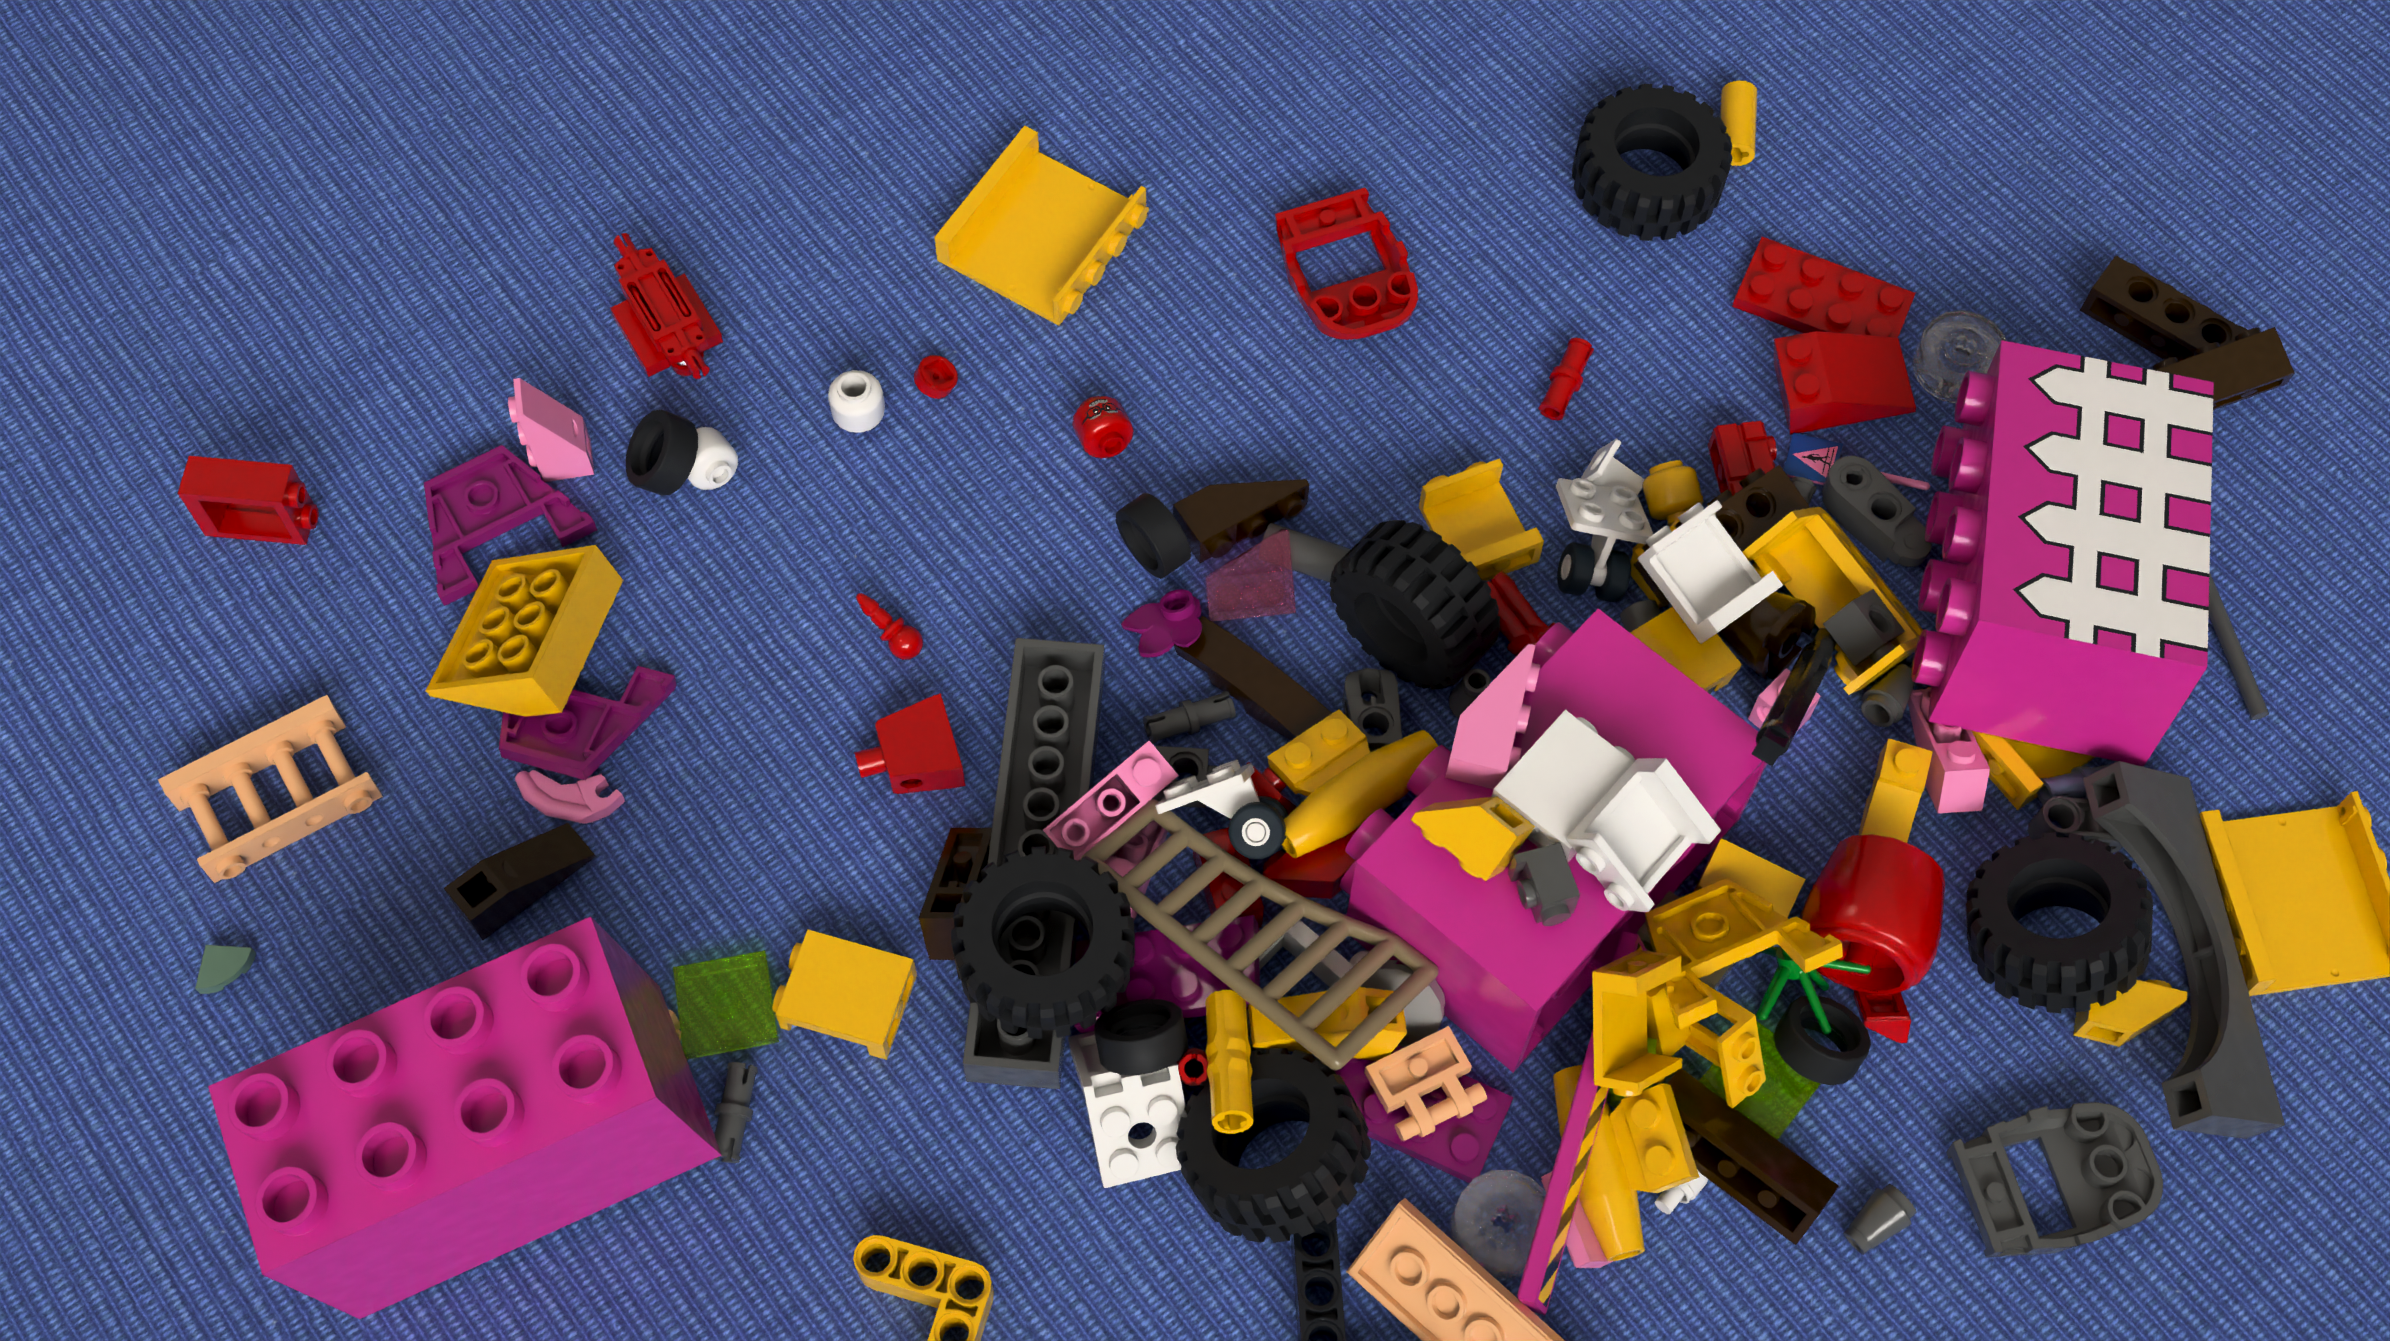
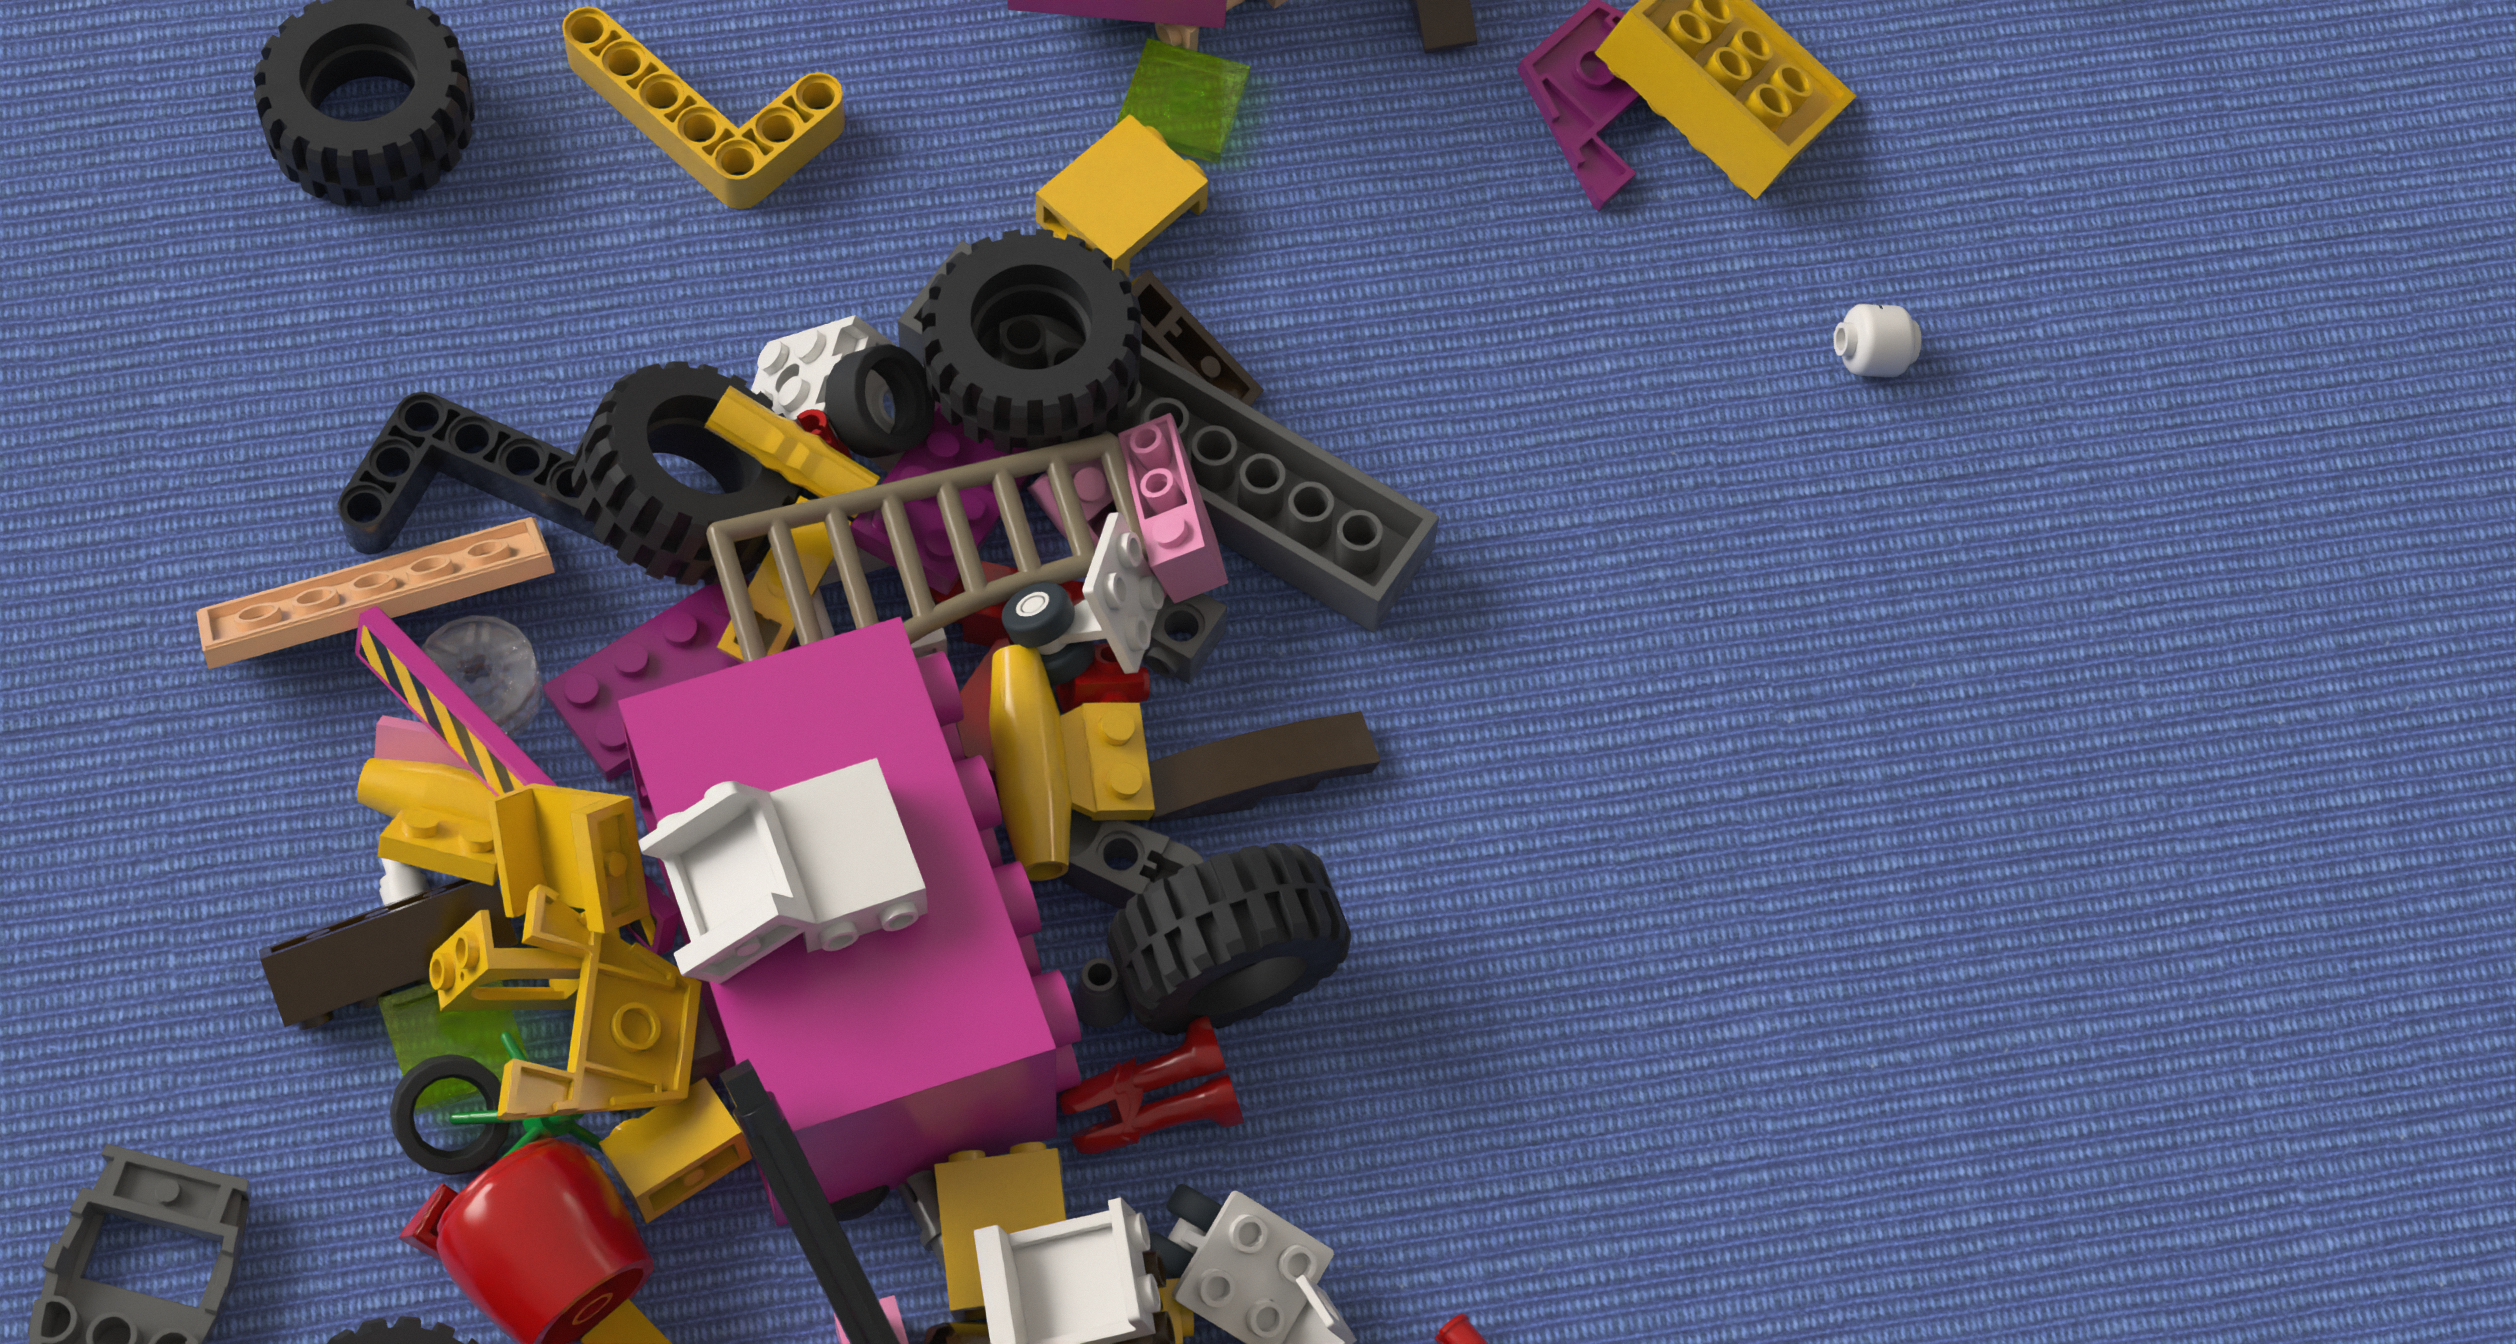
camera: 115 degrees right, 0 degrees up
magenta wing [424,445,597,606] -> none
bright pink slope [508,378,594,482] -> none
bright pink piece [515,770,625,824] -> none
red piece [610,233,723,379] -> none
black tyre [626,410,698,496] -> none
dark grey pin [713,1062,758,1163] -> none
white head [828,370,885,433] -> none
red torso [854,693,965,794] -> none
red bar [856,593,923,660] -> none
red tile [914,355,958,399] -> none
yellow panel [934,125,1149,326] -> none
red head [1072,396,1134,459] -> none
black tyre [1116,493,1191,579] -> none
magenta plate [1121,589,1202,658] -> none
dark grey pin [1143,691,1236,744] -> none
dark brown slope [1173,479,1309,563] -> none
clear pink wing [1205,529,1296,622] -> none
dark grey piece [1258,523,1351,583] -> none
red slope [1275,187,1418,340] -> none
light nougat plate [1364,1026,1487,1142] -> none
yellow slope [1411,796,1535,881] -> none
yellow panel [1419,458,1544,581] -> none
bright pink slope [1445,644,1540,789] -> none
dark grey brick [1508,842,1580,926] -> none
dark grey cone [1843,1184,1917,1255] -> none

